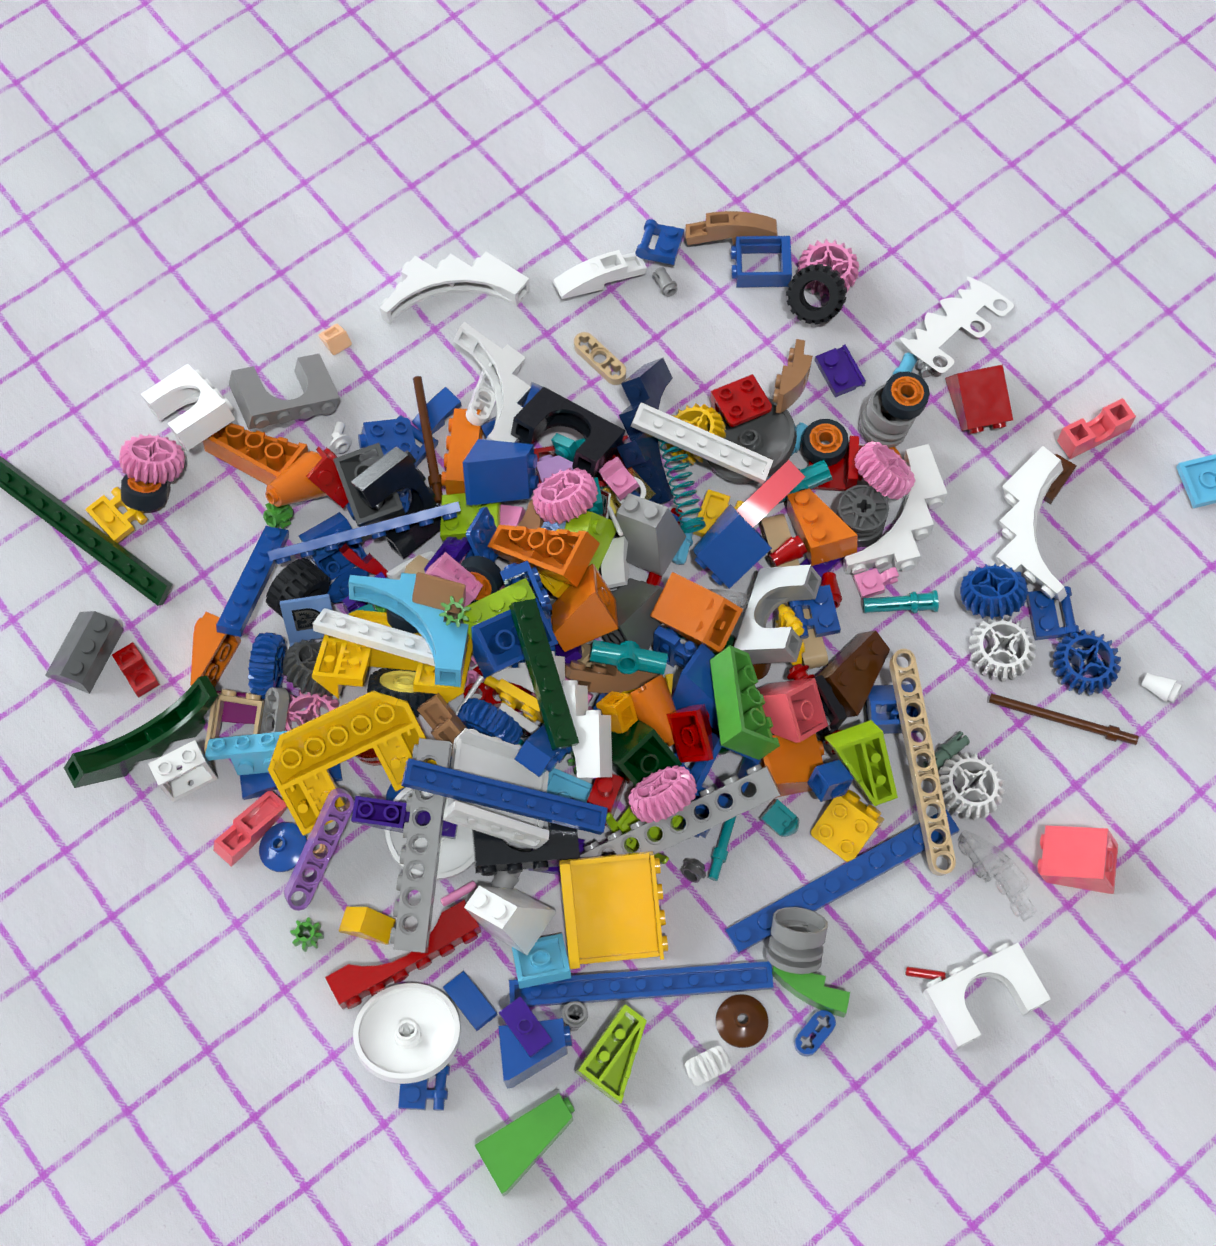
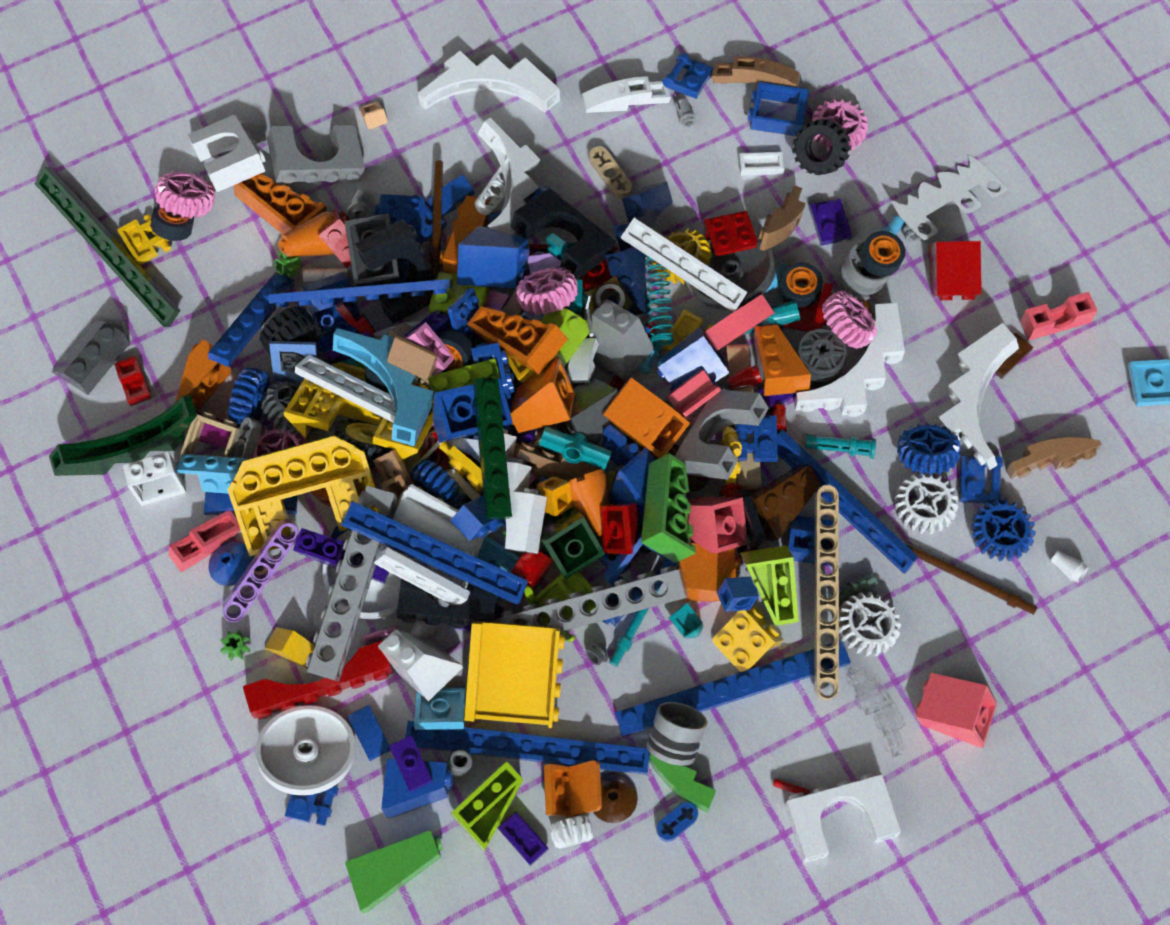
camera: 10 degrees right, 0 degrees up
bright green gear [439,596,471,627] -> none
bright pink bracket [599,457,639,501] -> none
bright pink gear [628,765,698,823] -> none
bright pink plate [853,567,899,600] -> none
none -> white piece [303,268,349,282]
none -> dark purple plate [497,811,549,866]
none -> orange bracket [544,760,602,818]
none -> coral panel [665,369,721,417]
none -> white tile [739,151,784,176]
none -> blue plate [777,430,919,574]
none -> medium nougat slope [1006,437,1102,479]

